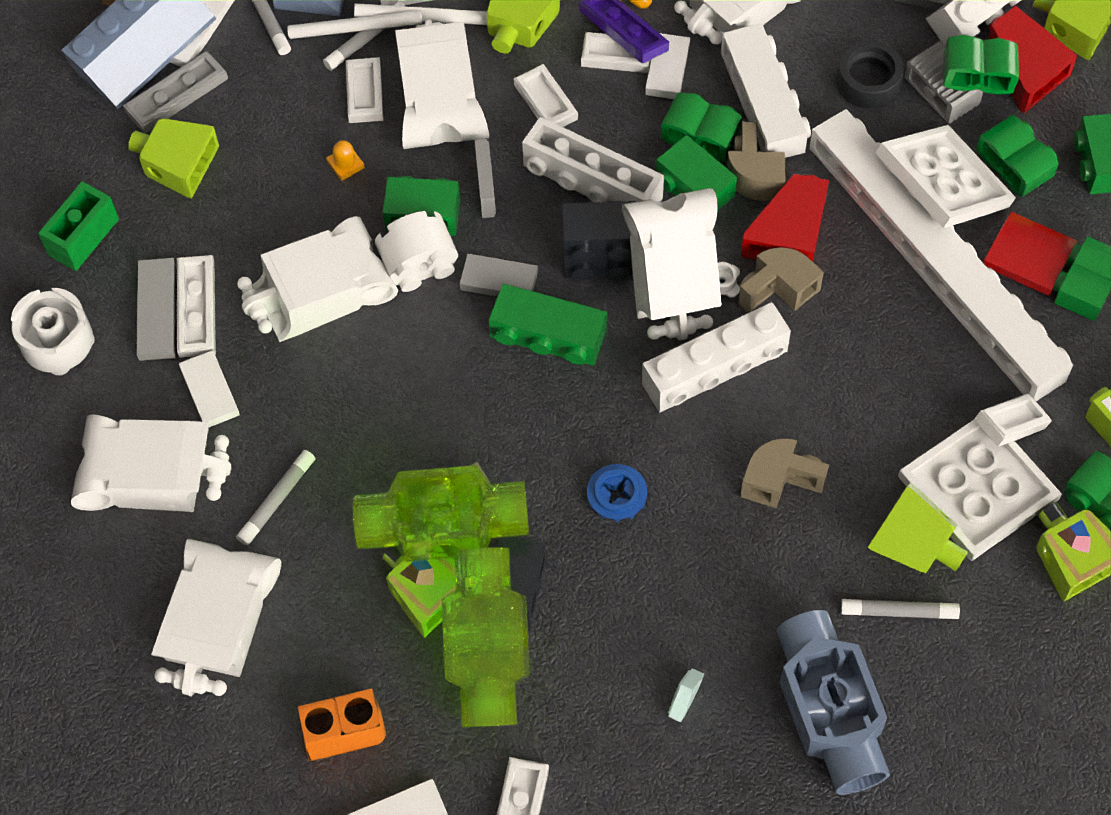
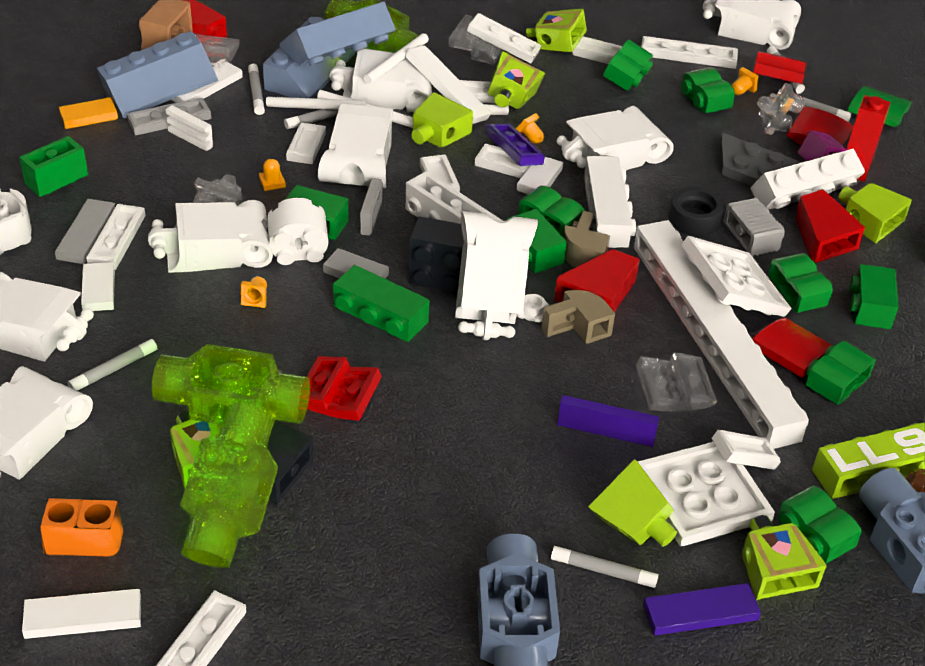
camera: 10 degrees right, 20 degrees down
lime torso [129,118,219,199] -> none
blue gear [587,464,647,523] -> none
white brick [642,302,791,413] -> none
light aqua tile [668,668,704,722] -> none
dark tan brick [741,439,829,508] -> none
green brick [943,35,1019,94] -> none
none -> light orange tile [59,97,118,129]
none -> white tile [166,105,213,151]
none -> clear hips [193,174,243,206]
none -> light orange piece [241,276,267,308]
none -> red slope [294,356,381,421]
none -> dark purple tile [557,395,659,447]
none -> clear slope [636,352,717,412]
none -> dark purple tile [643,583,761,636]

